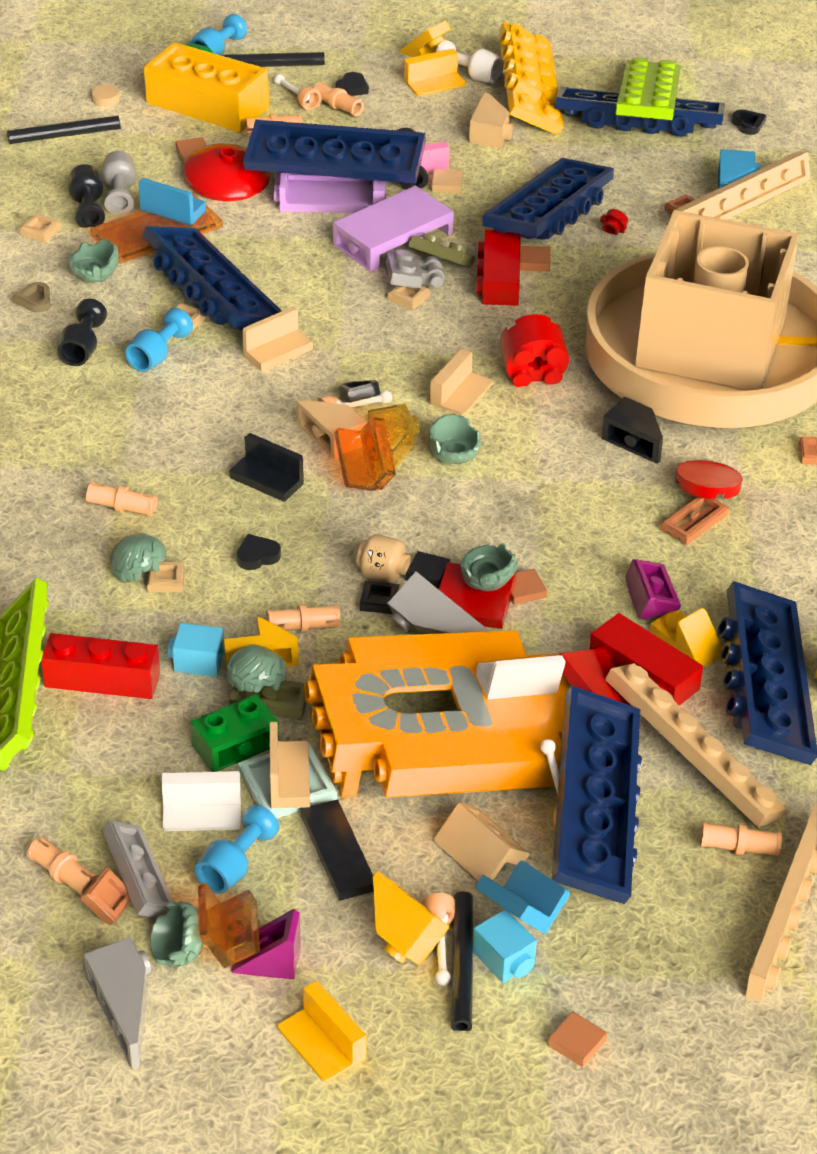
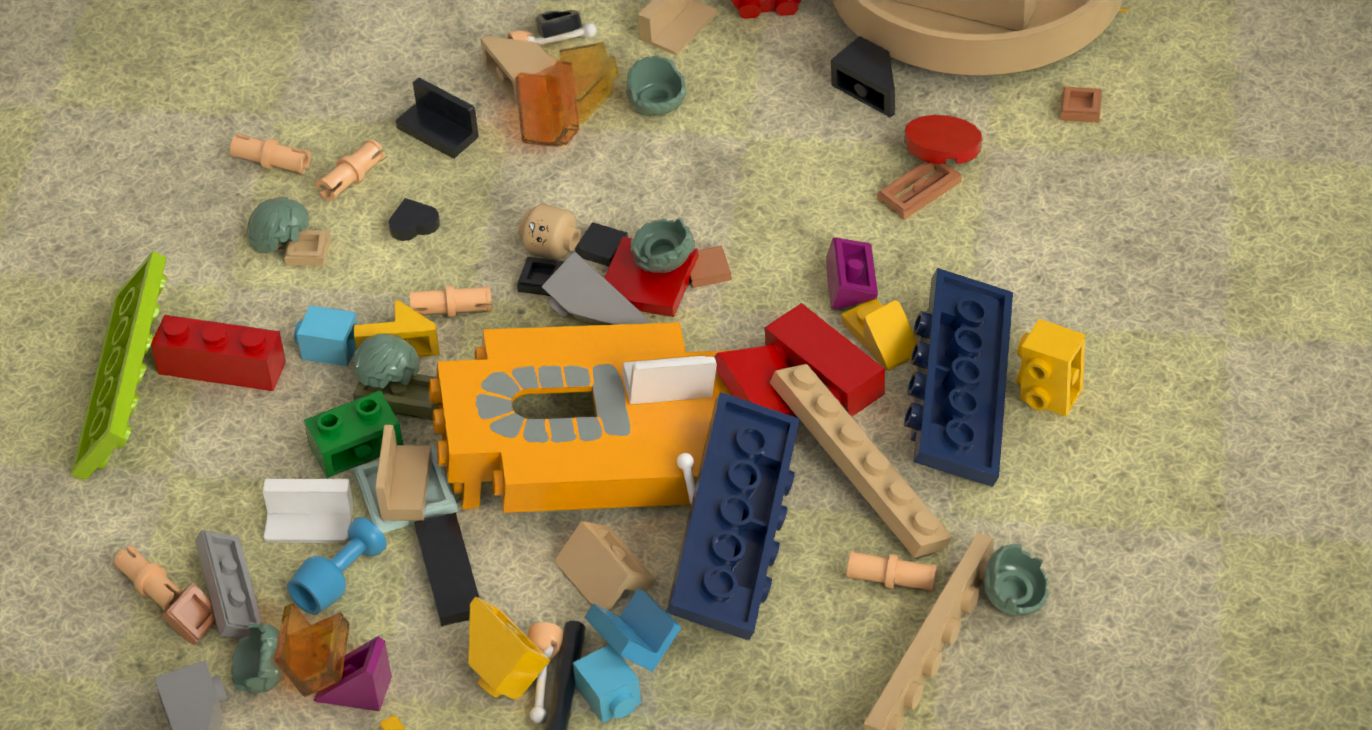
camera: 10 degrees right, 5 degrees up
none -> light nougat pin [315,139,385,201]

